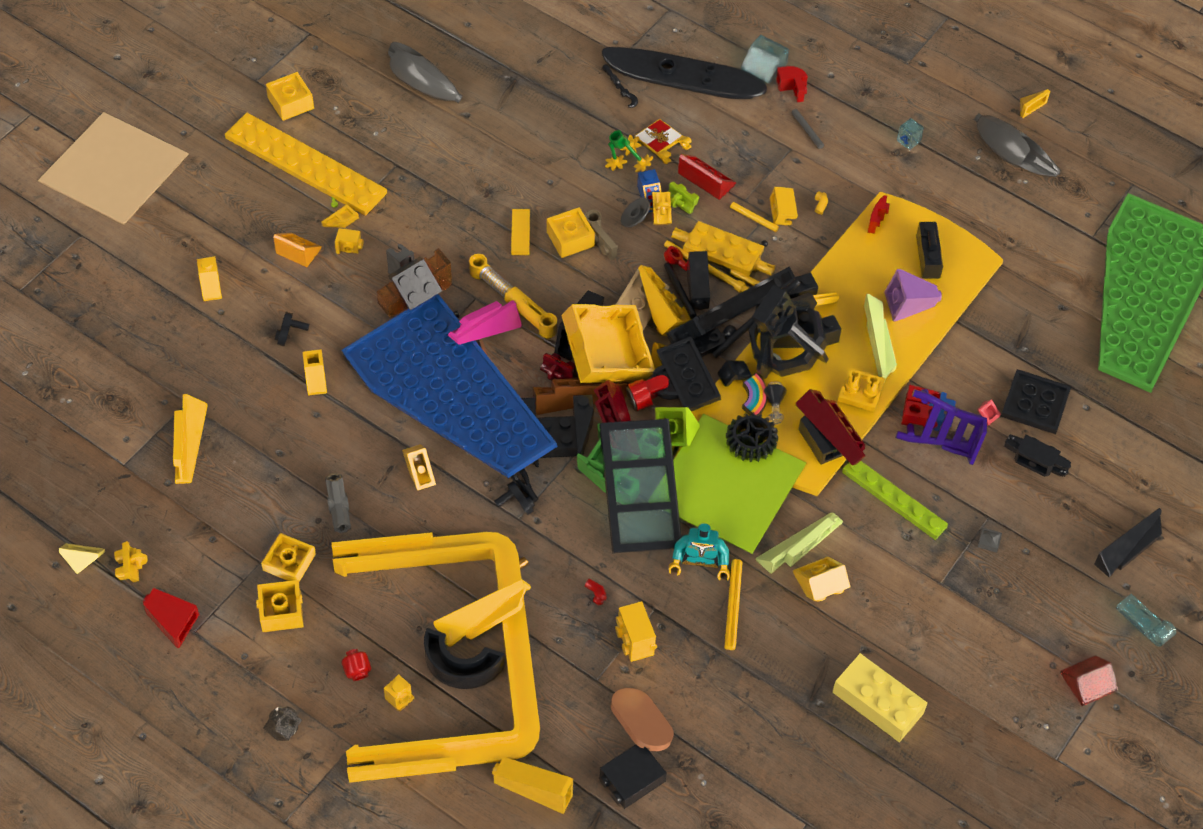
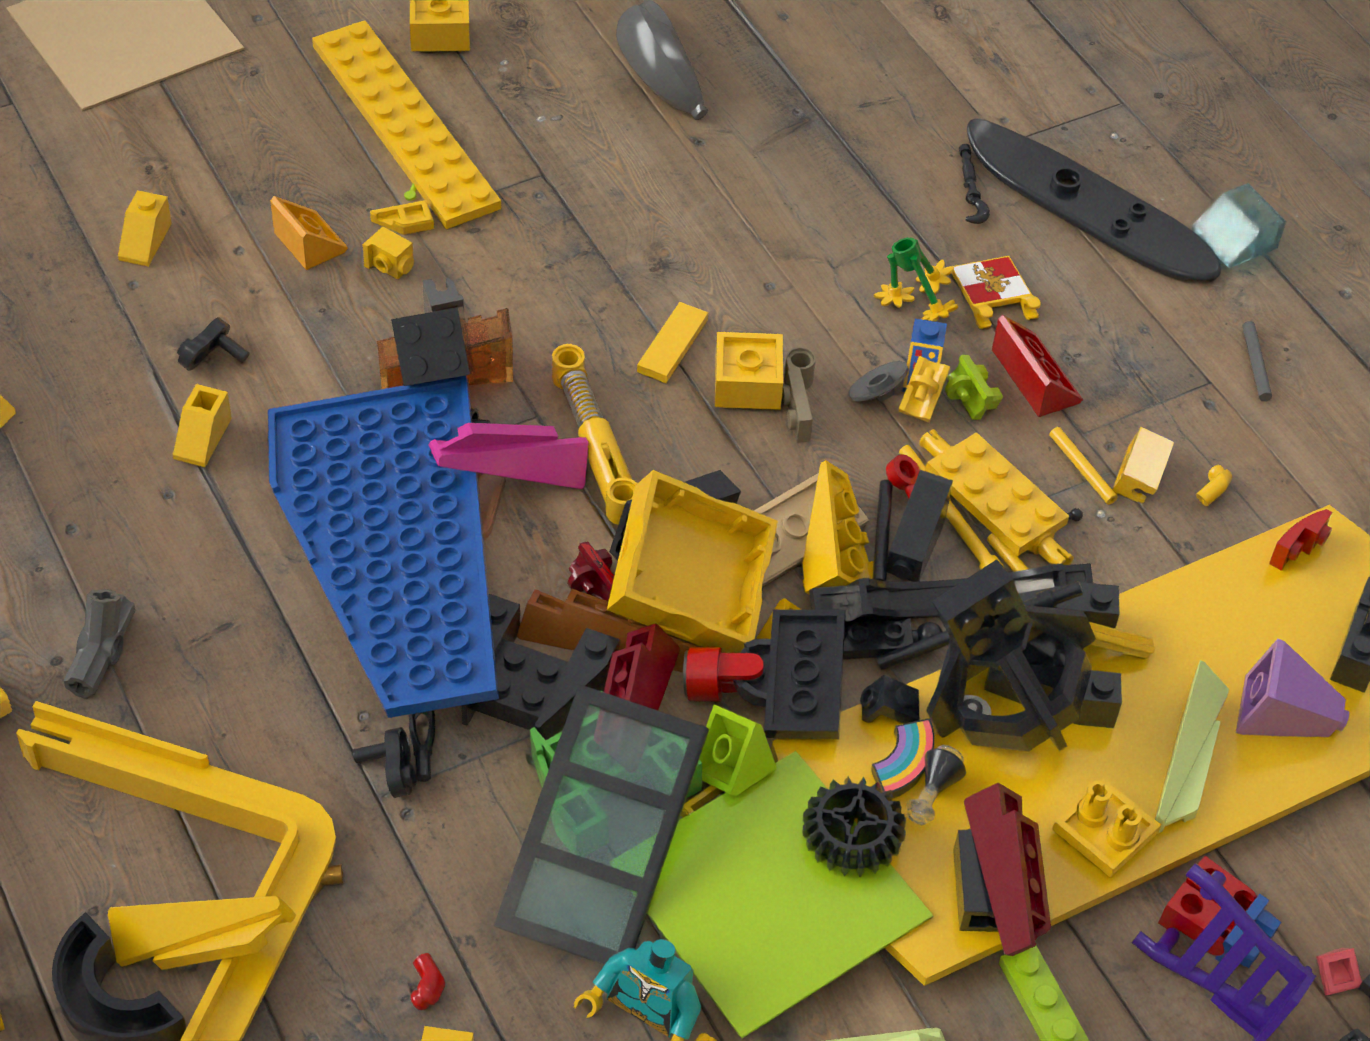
camera: 25 degrees right, 5 degrees down
yellow slope [402,444,436,491] -> none
red brick [776,66,808,102] -> none

